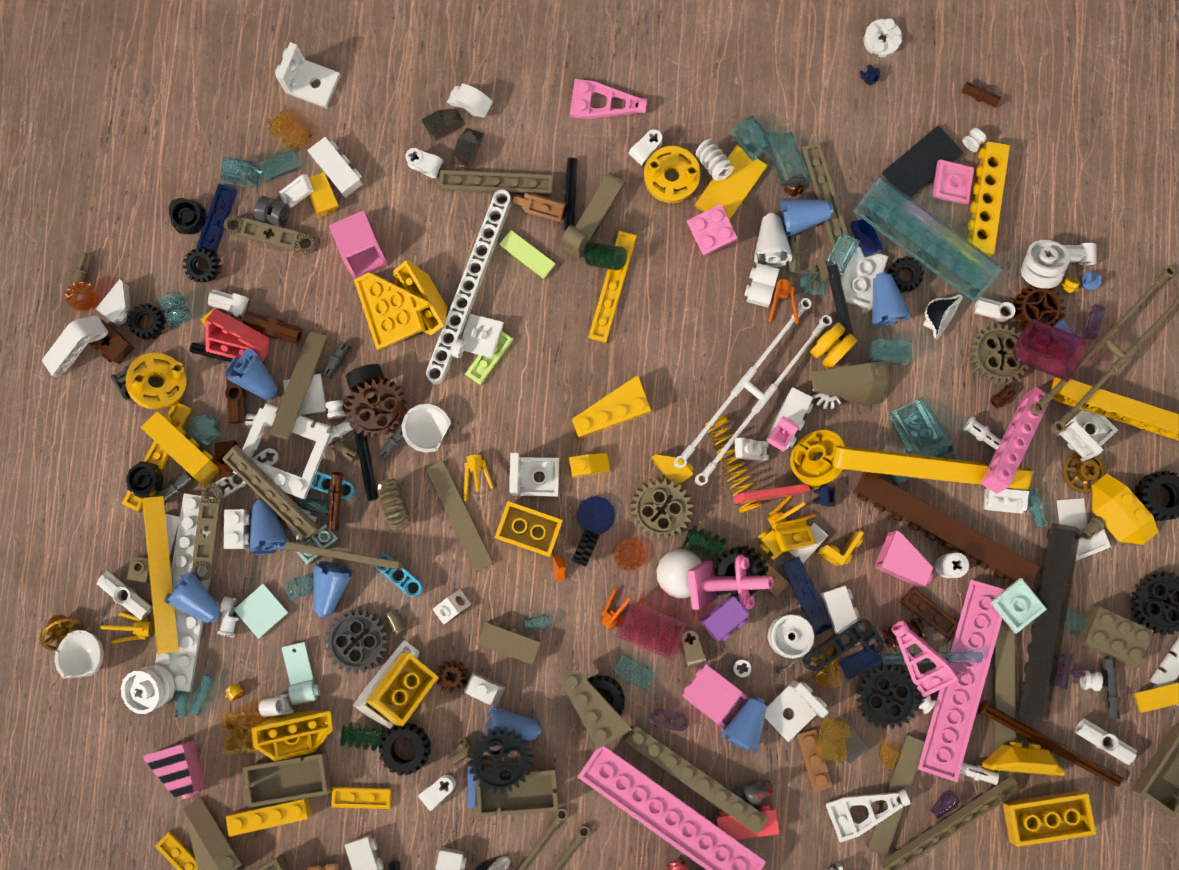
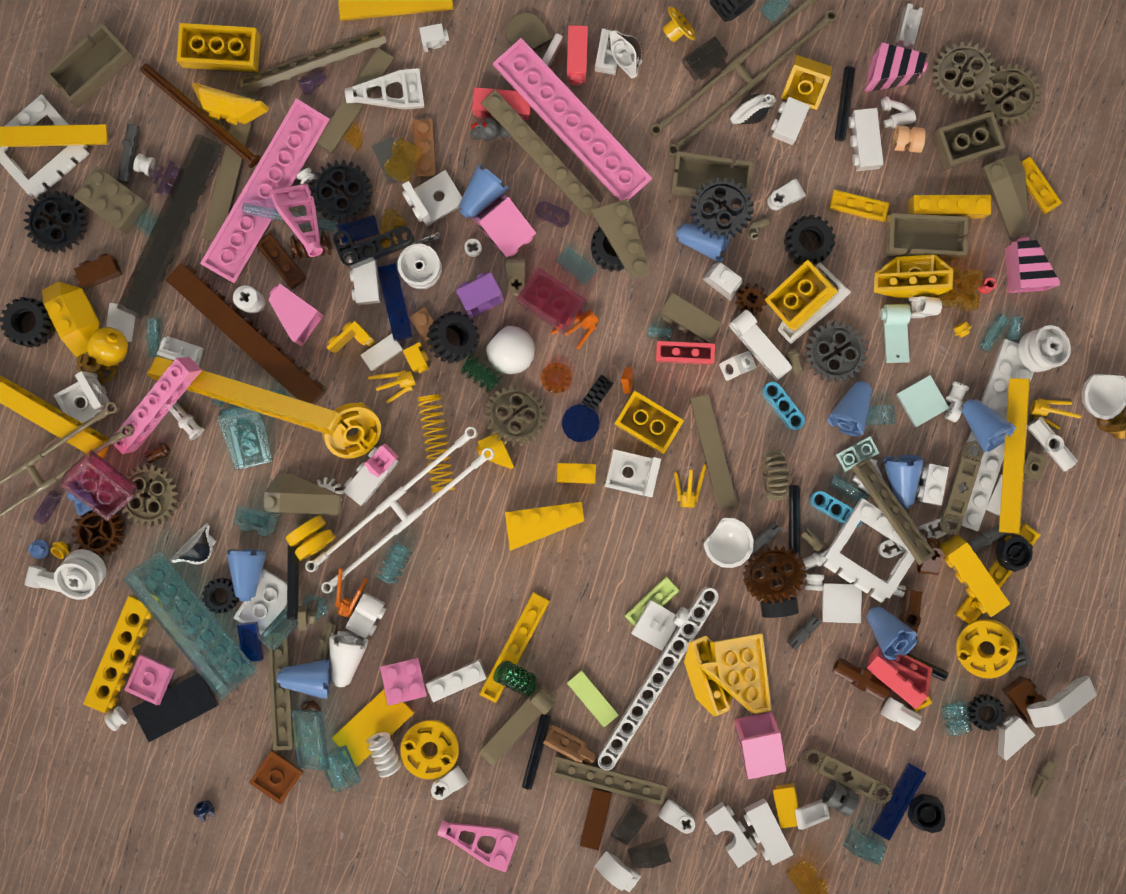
camera: 170 degrees left, 5 degrees up
clear orange gear [65,282,98,311] -> none
black tyre [183,248,221,283] -> none
clear light blue brick [189,414,223,445] -> none
clear light blue tile [258,150,301,182] -> none
dark tan tile [269,331,328,440] -> none
dark tan tile [284,541,403,570] -> none
reddish brown pin [326,472,344,531] -> none
clear green piece [340,722,384,751] -> none
medium blue tile [468,766,477,808] -> none
bright pink piece [687,555,773,610] -> none
coral tile [734,484,810,504] -> none
white plate [735,438,769,461] -> none
yellow plate [771,518,816,552] -> none
dark blue tile [813,486,835,507] -> none
white plate [863,19,902,57] -> none
white pin [960,762,999,785] -> none
reddish brown pin [961,81,1001,108] -> none
white piece [974,297,1015,323] -> none
light aqua tile [990,578,1047,634] -> none
white tile [1066,529,1111,561] -> none
white piece [1075,718,1137,765] -> none
dark tan pin [1080,516,1105,540] -> none
none -> reddish brown brick [74,253,123,289]
none -> yellow cylinder [87,327,128,366]
none -> dark orange plate [249,749,304,805]
none -> clear light blue piece [375,541,413,584]
none -> white arch [425,659,488,702]
none -> reddish brown tile [580,788,612,850]
none -> coral brick [655,341,715,365]
none -> white arch [703,802,758,868]
none -> white beam [729,310,792,381]
none -> coral pin [977,277,997,294]

